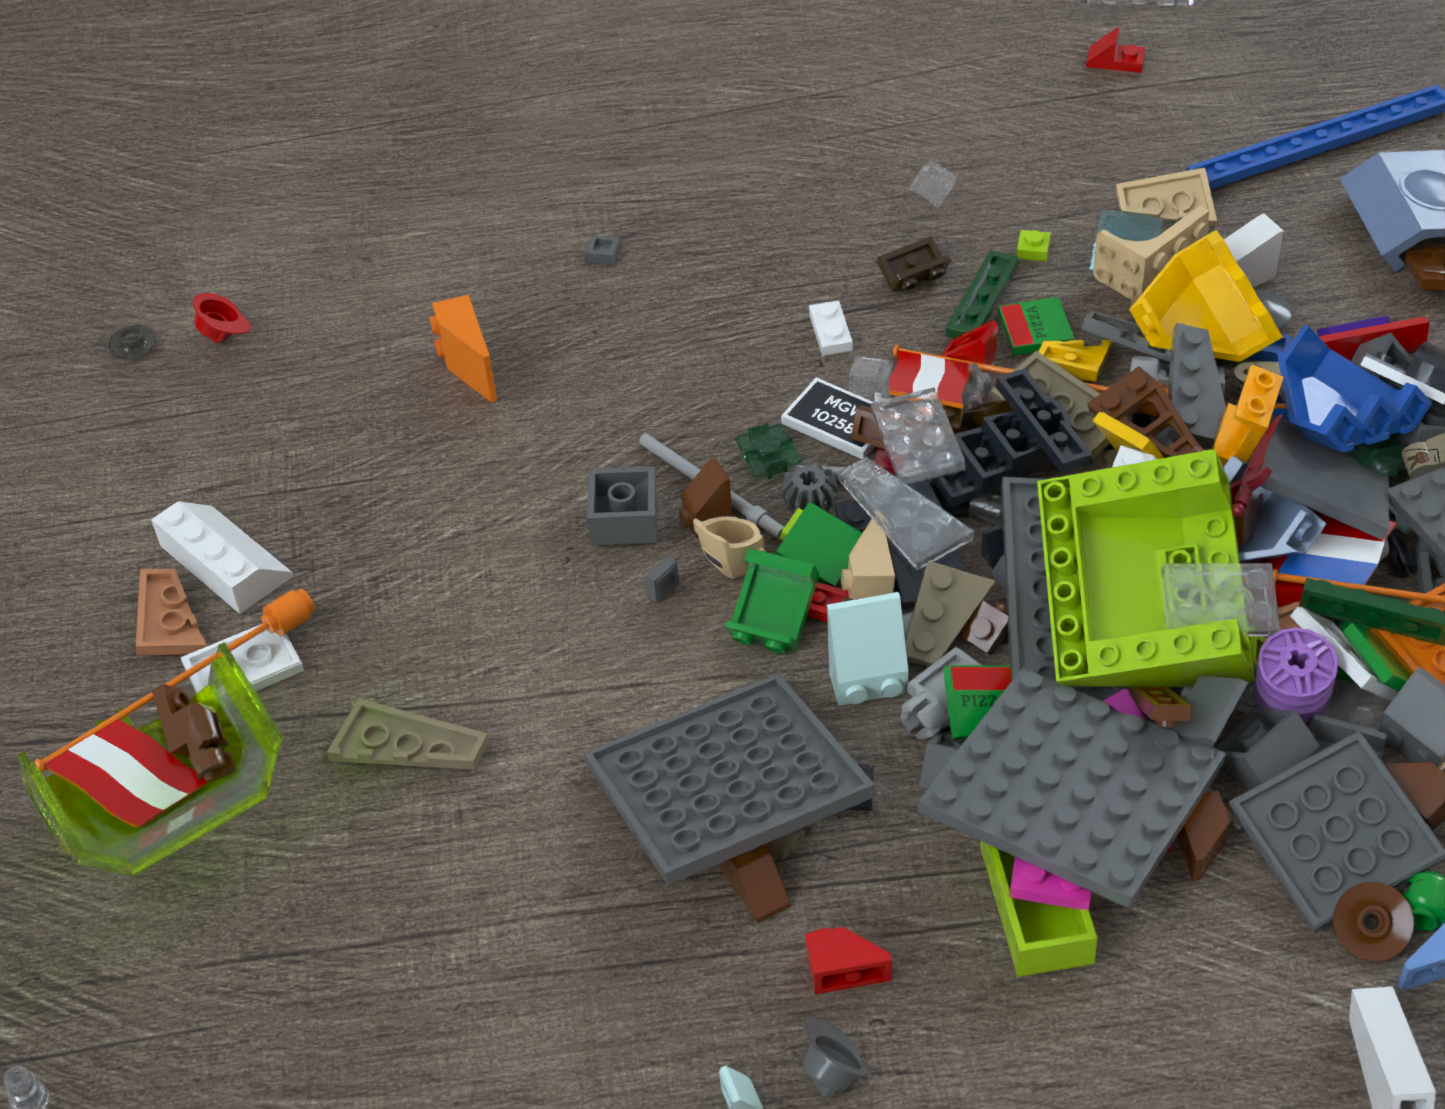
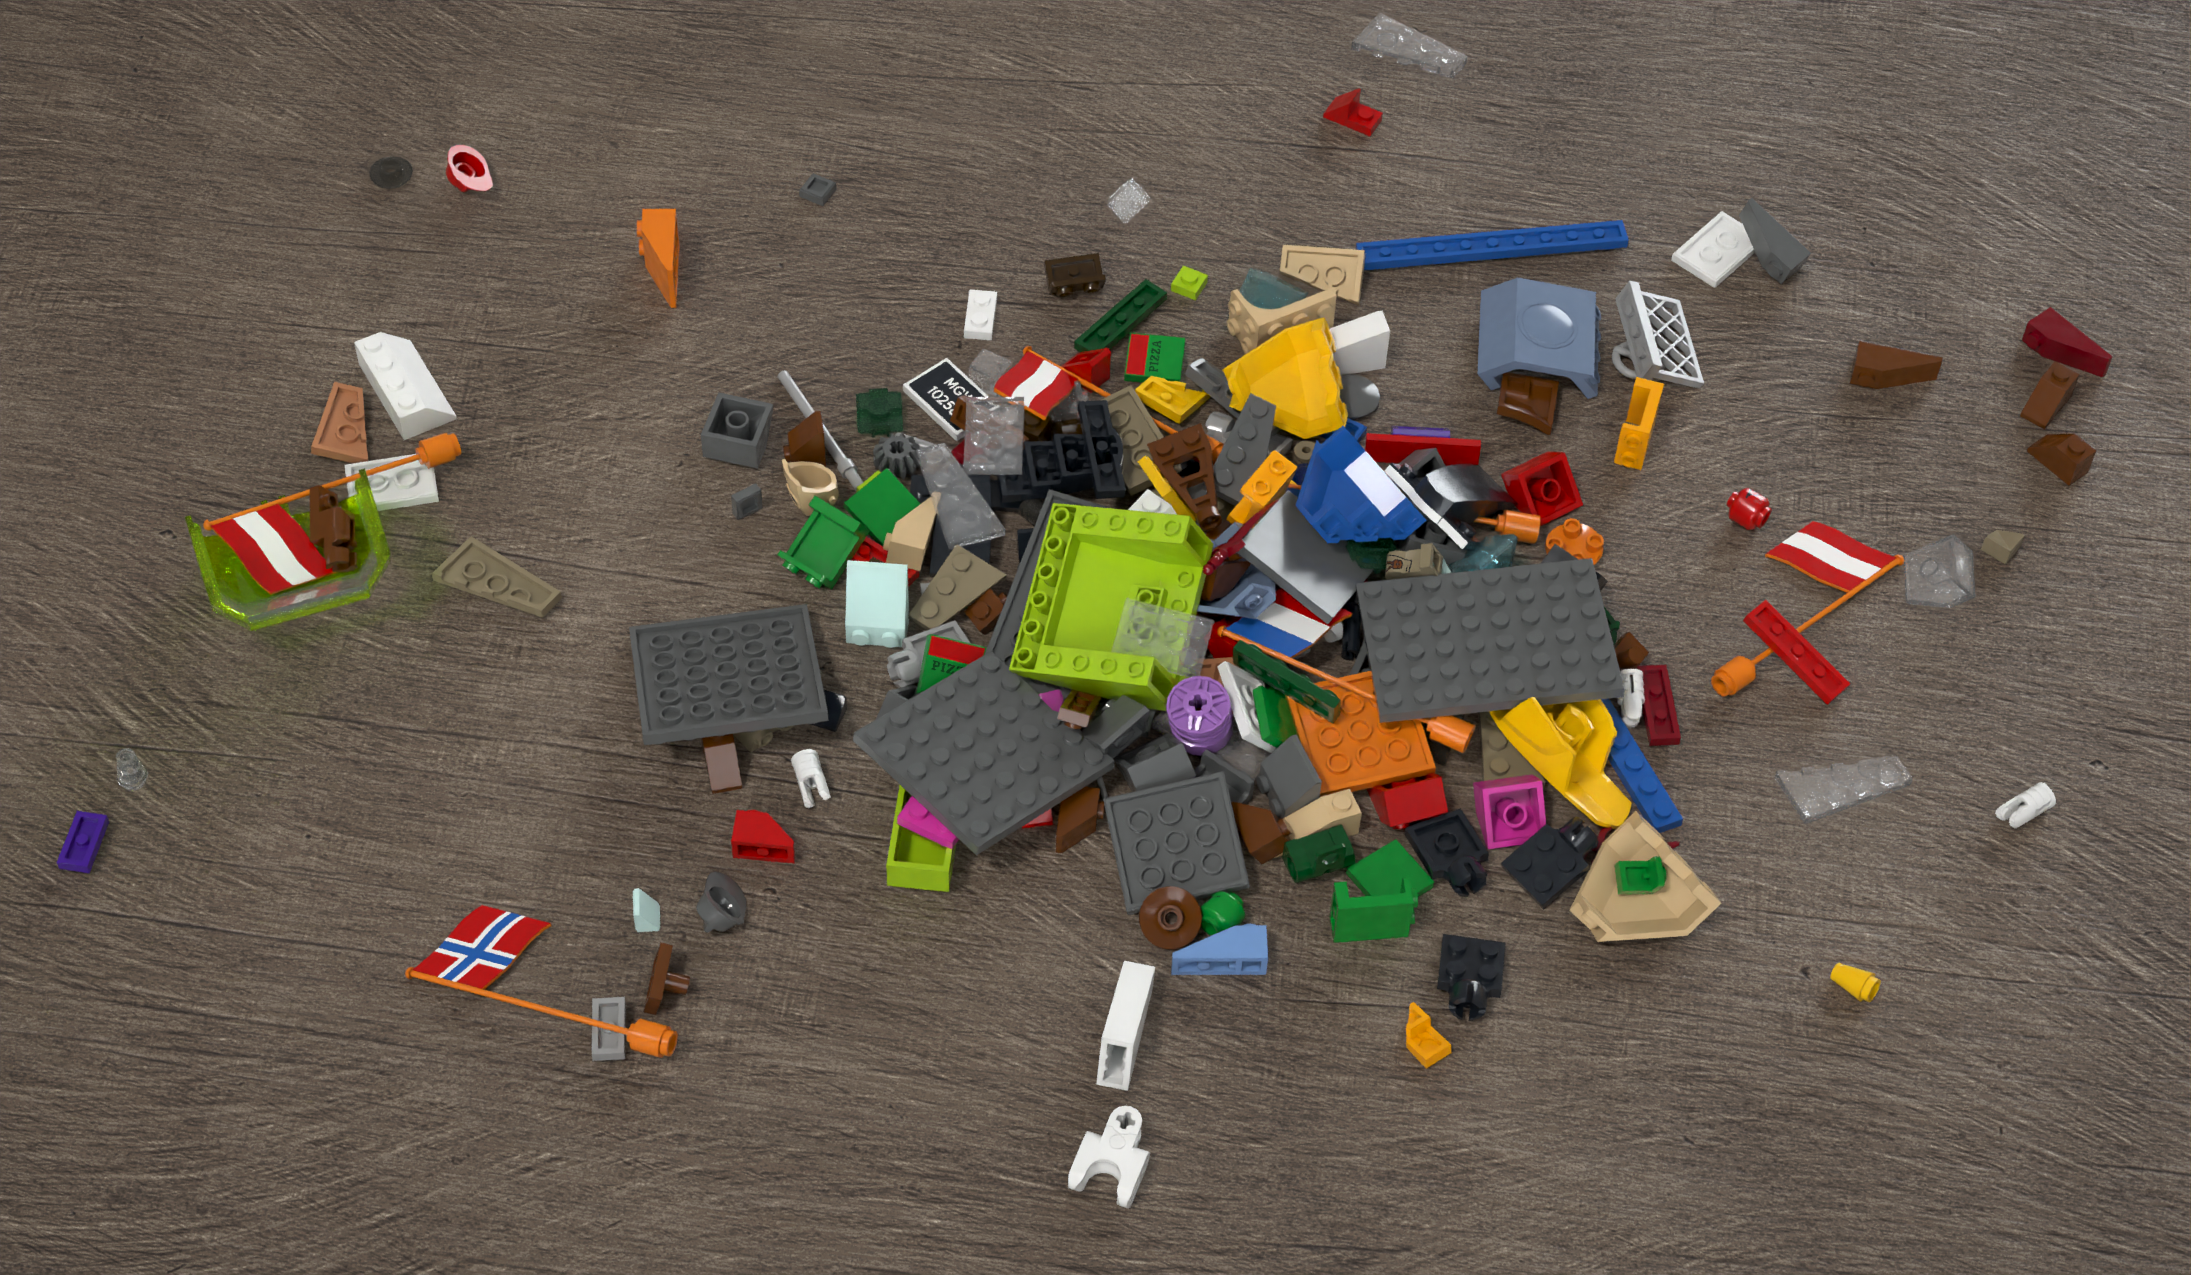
camera: 10 degrees right, 5 degrees up
none -> white hinge [791,749,831,808]

